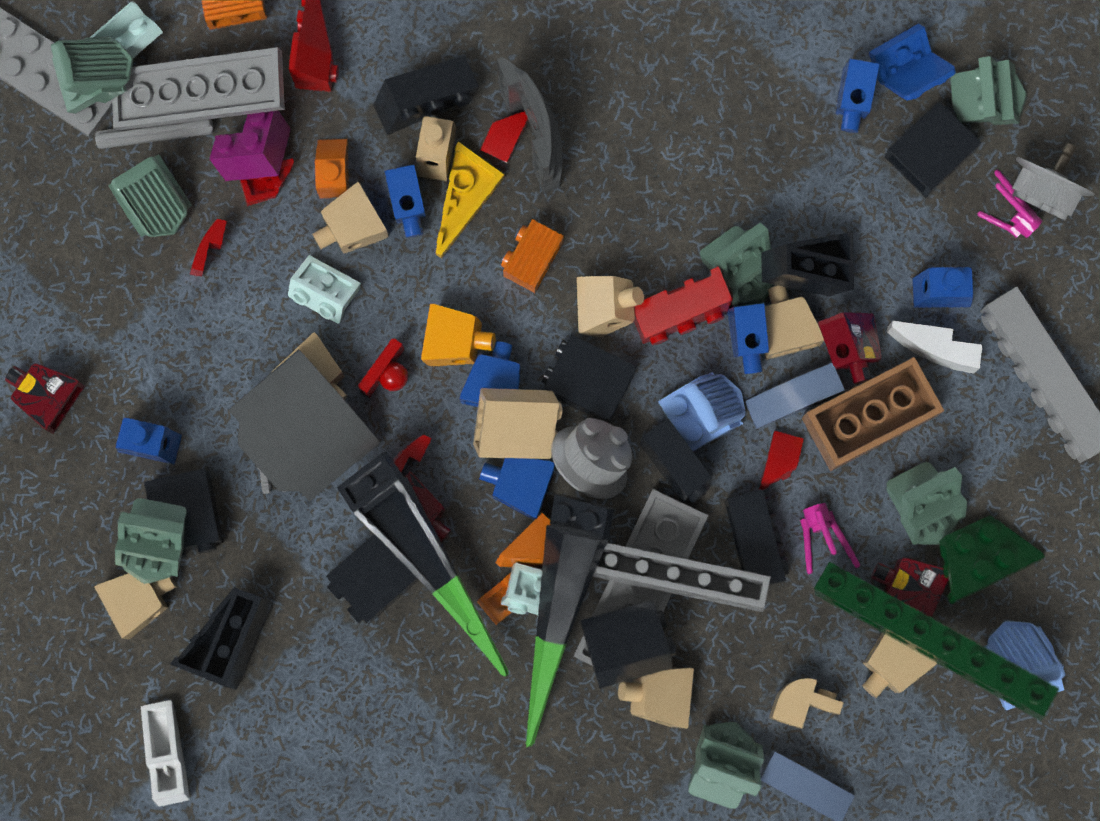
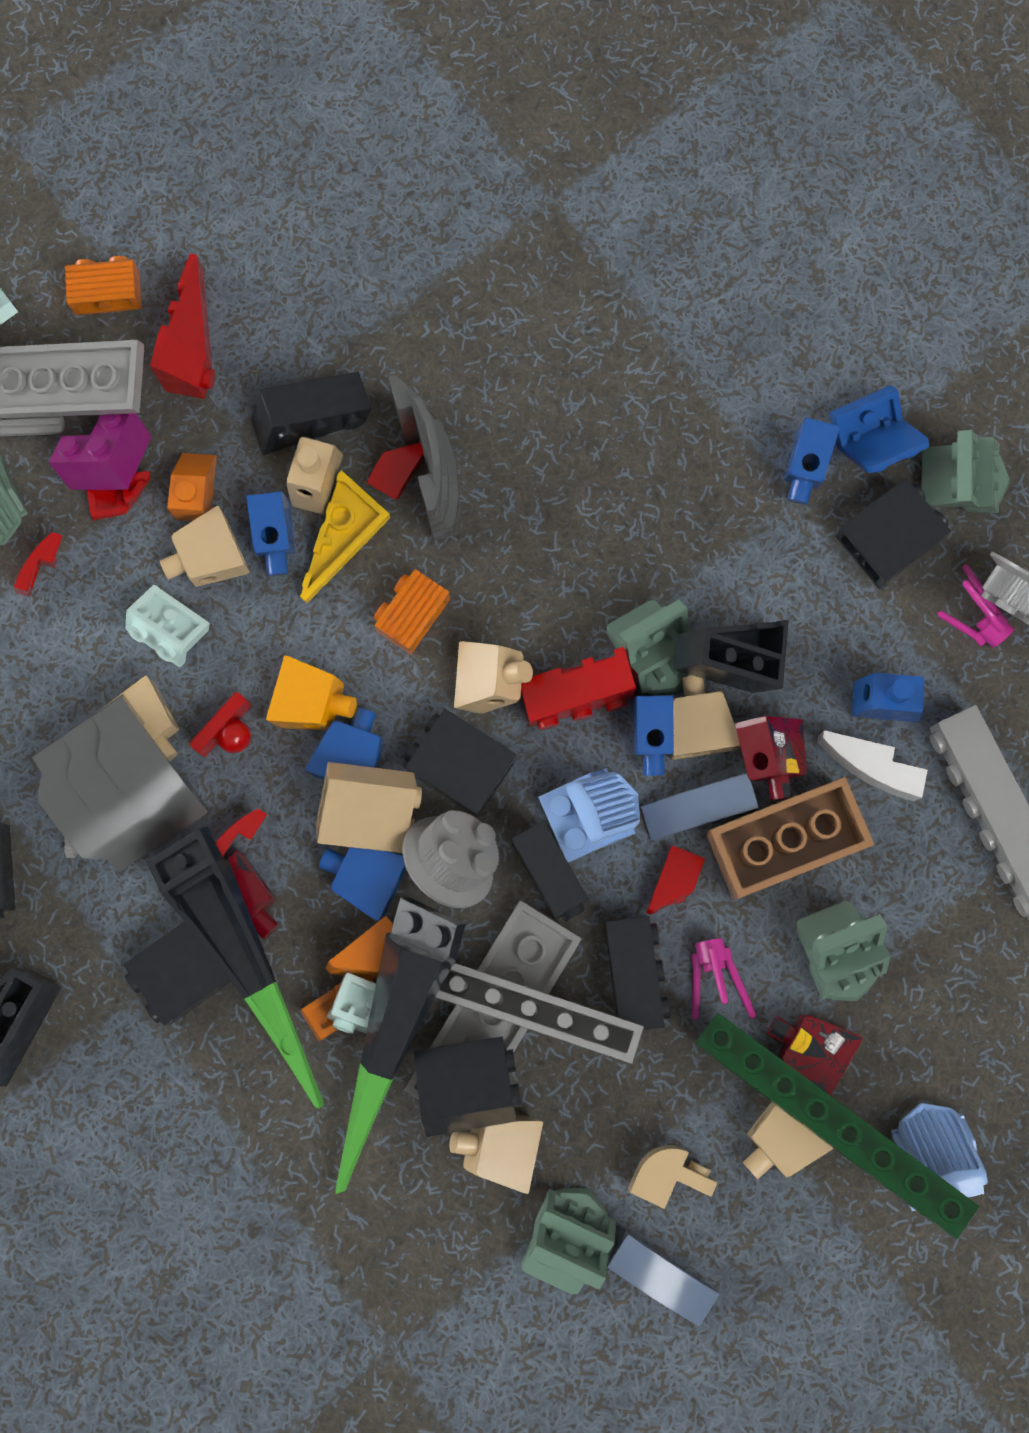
camera: 10 degrees right, 0 degrees up
dark green wing [939,515,1045,604] -> none

